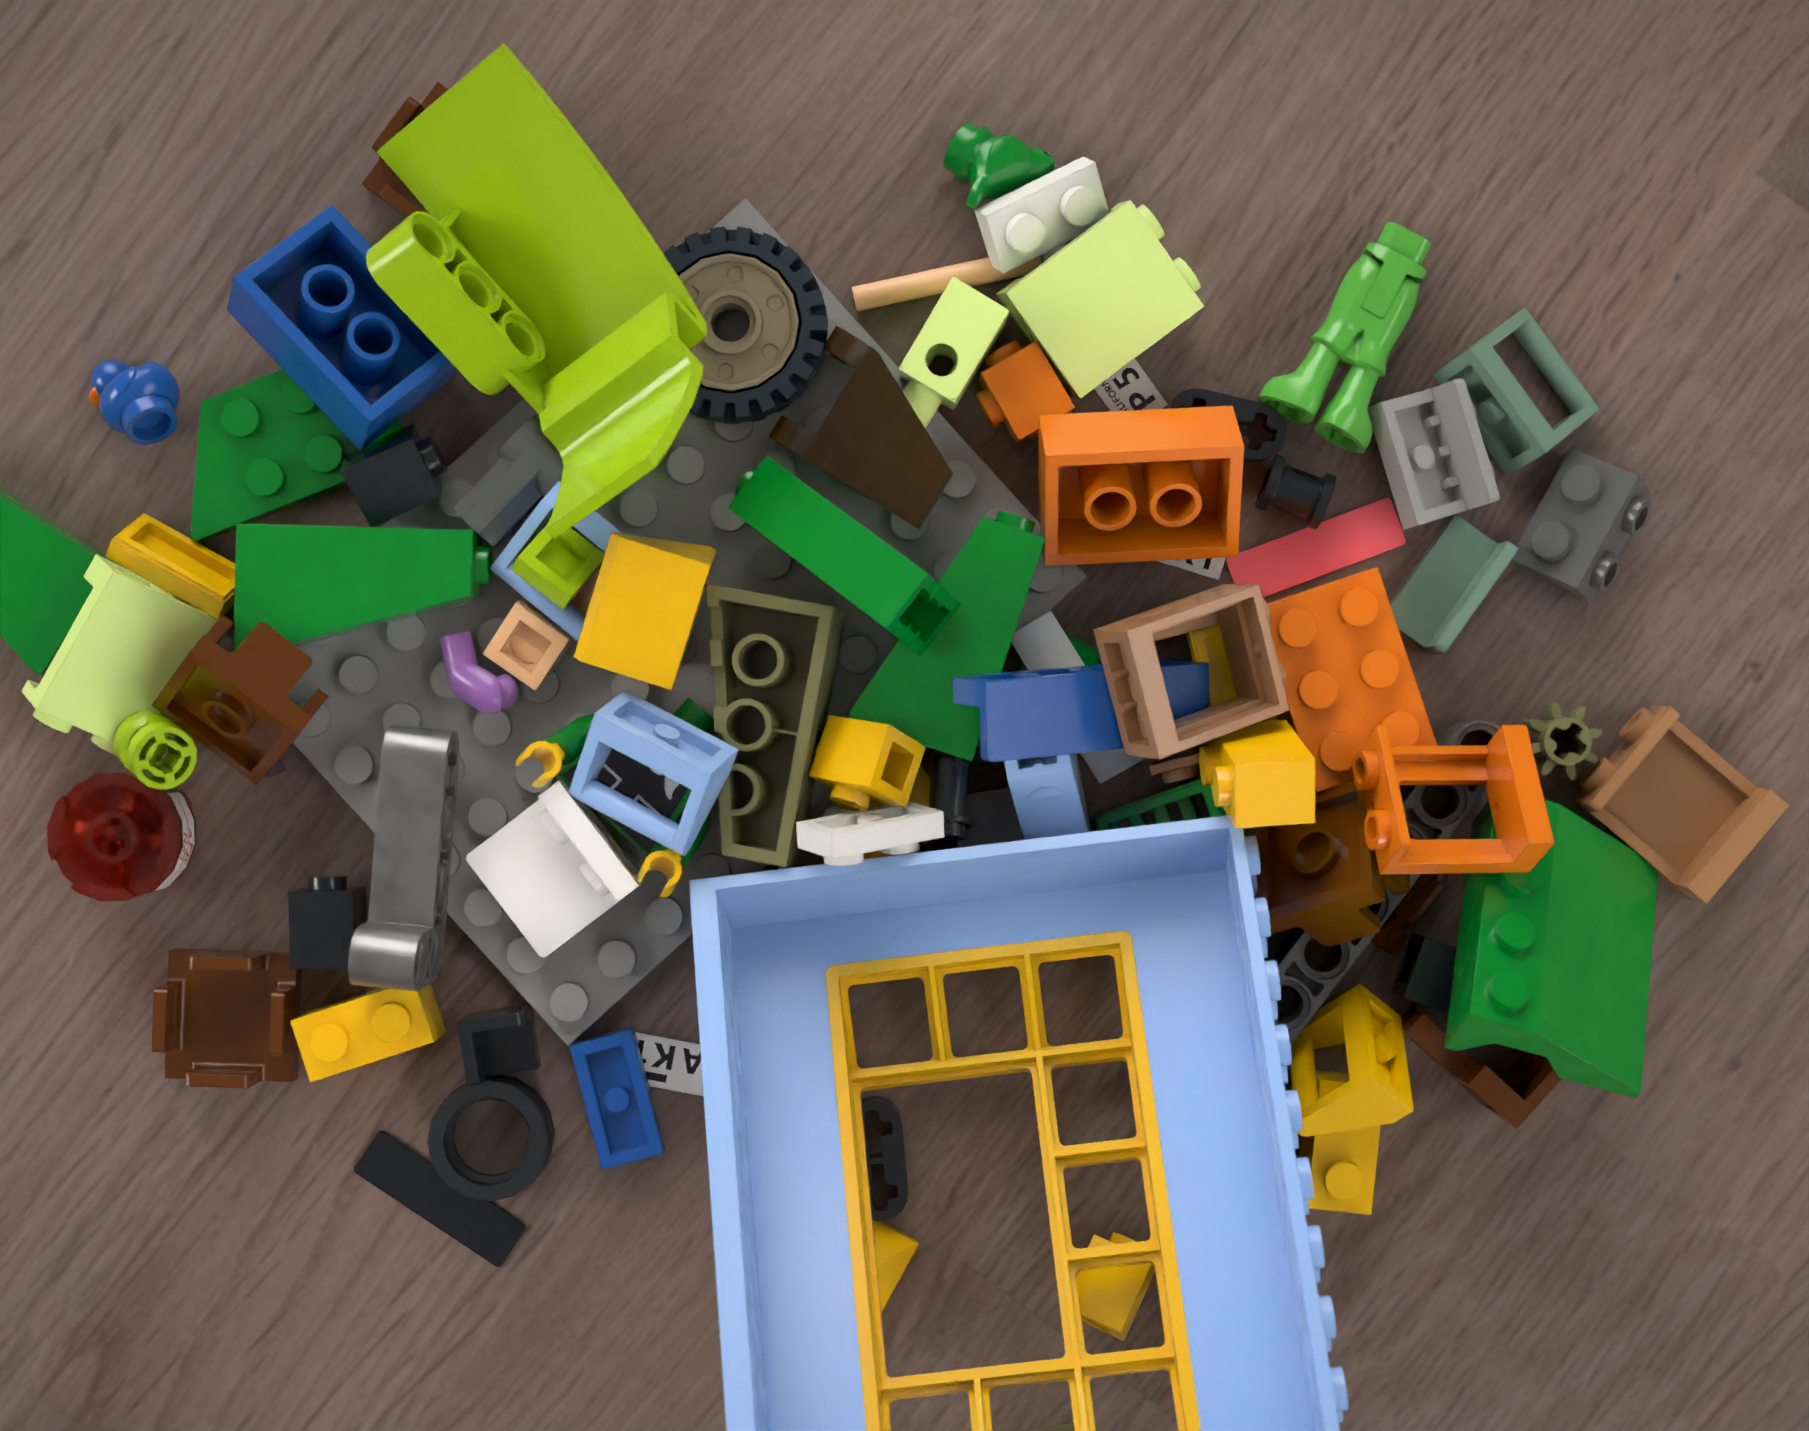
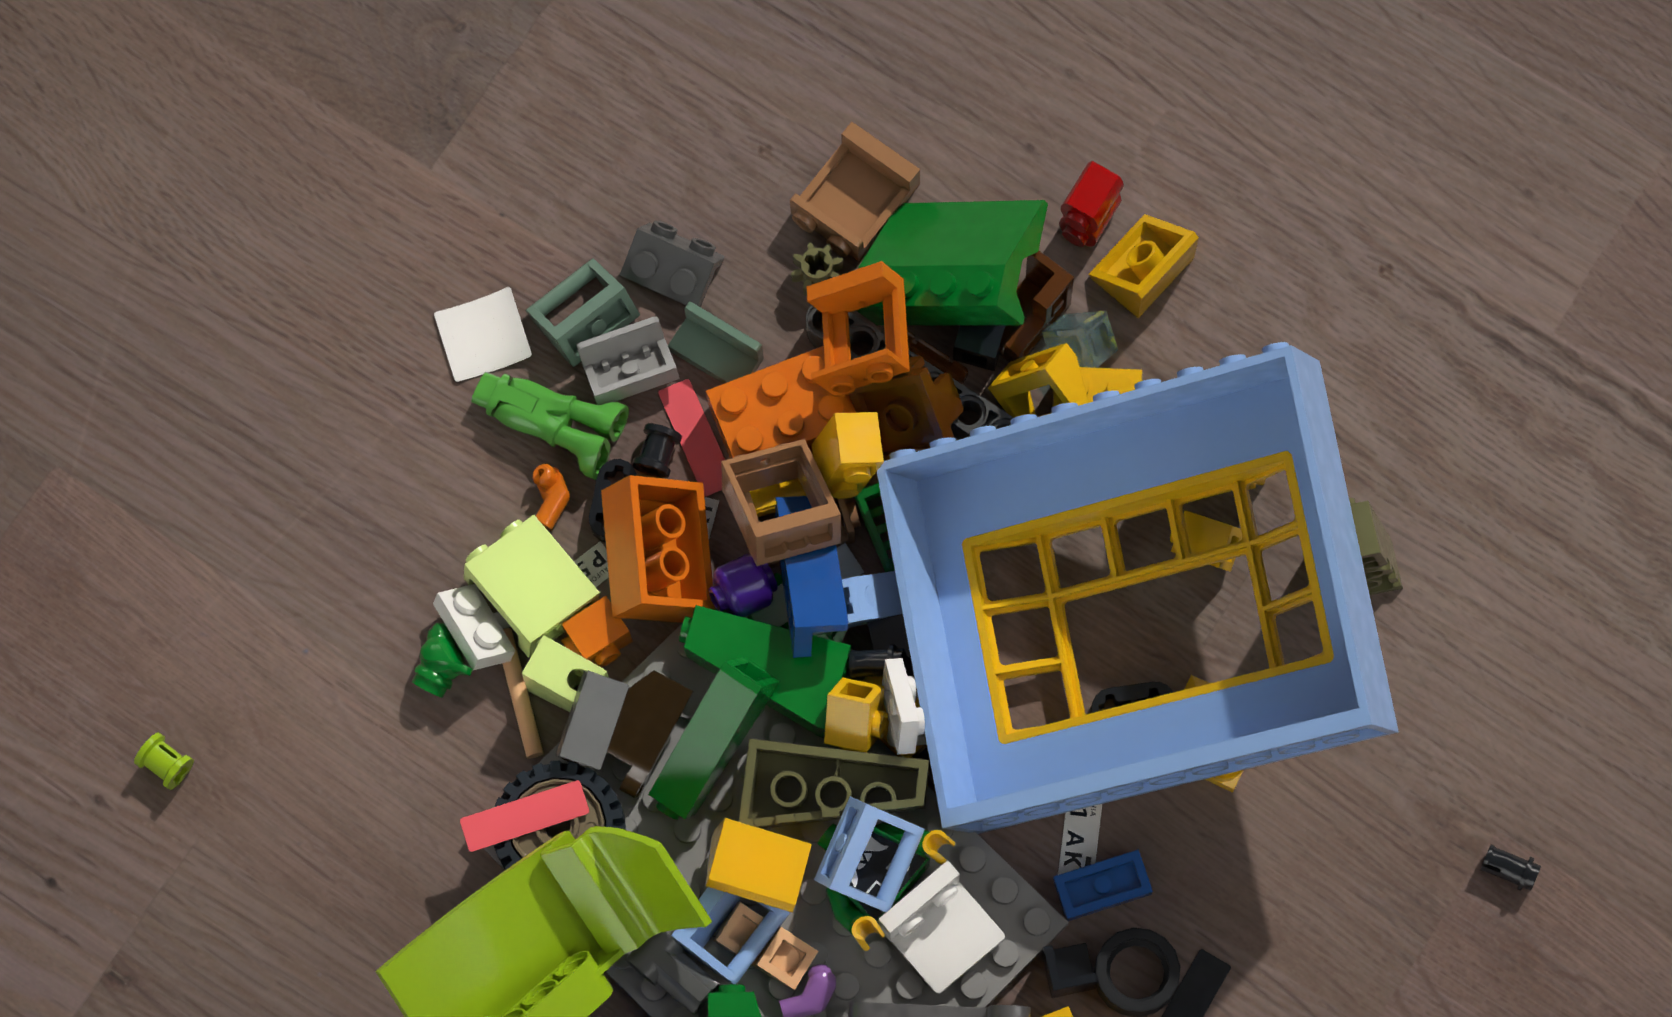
camera: 90 degrees left, 15 degrees down
lime tile [511,525,604,610] -> none
none -> white sticker [434,287,532,382]
none -> coral sticker [460,780,589,852]
none -> orange arm [532,464,570,531]
none -> dark grey tile [556,670,629,770]
none -> dark purple head [708,554,778,618]
none -> clear light blue panel [1042,311,1118,368]
none -> red brick [1059,161,1124,247]
none -> yellow slope [1088,214,1199,318]

